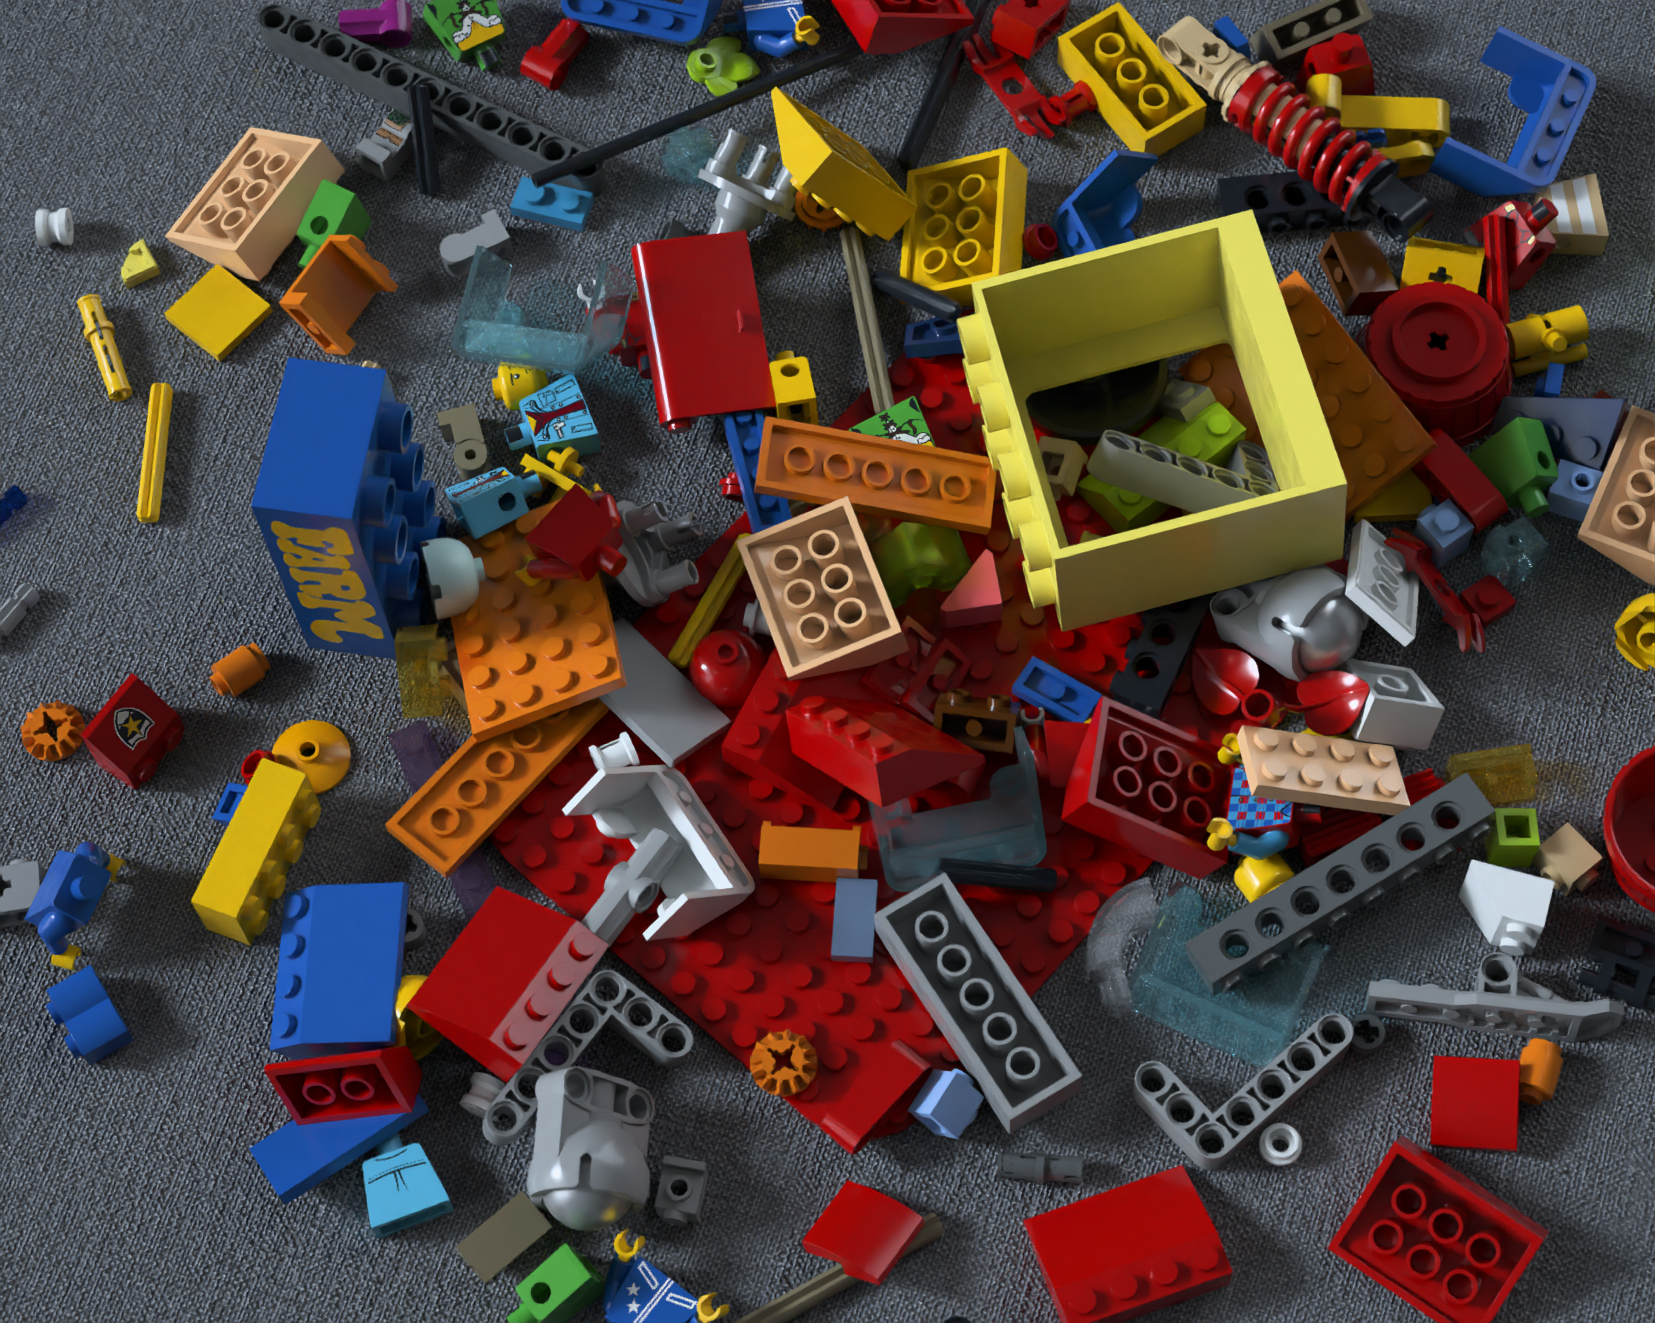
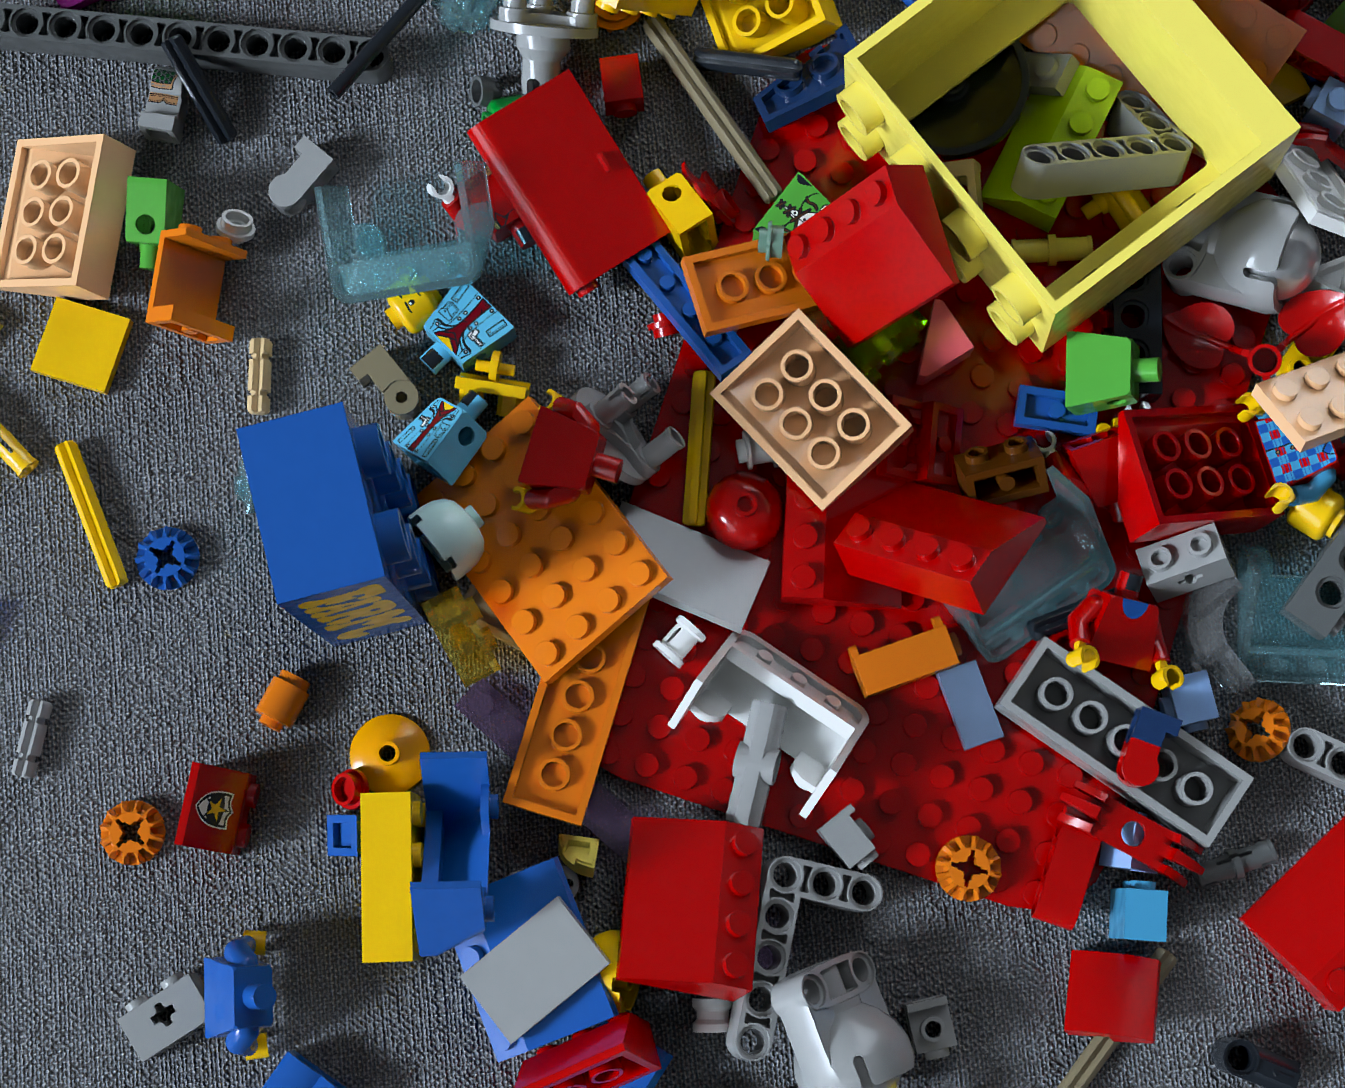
camera: 25 degrees left, 15 degrees up
dark azure plate [510,176,594,232] -> none
none -> blue gear [134,526,200,590]
none -> white plate [216,209,256,244]
none -> blue windscreen [410,751,499,957]
none -> light grey tile [459,896,612,1044]
none -> light yellow tile [558,834,599,878]
none -> red brick [599,53,644,118]
none -> red plate [681,161,741,226]
none -> sand green plate [758,221,784,261]
none -> red slope [784,165,960,348]
none -> light grey brick [817,804,879,870]
none -> red piece [1056,780,1205,889]
none -> red torso [1064,570,1184,690]
none -> bright green torso [1065,331,1162,415]
none -> dark azure brick [1109,880,1168,942]
none -> leg [1116,706,1183,788]
none -> light grey brick [1135,522,1235,603]
none -> light blue brick [1158,669,1219,733]
none -> orange gear [1225,697,1291,762]

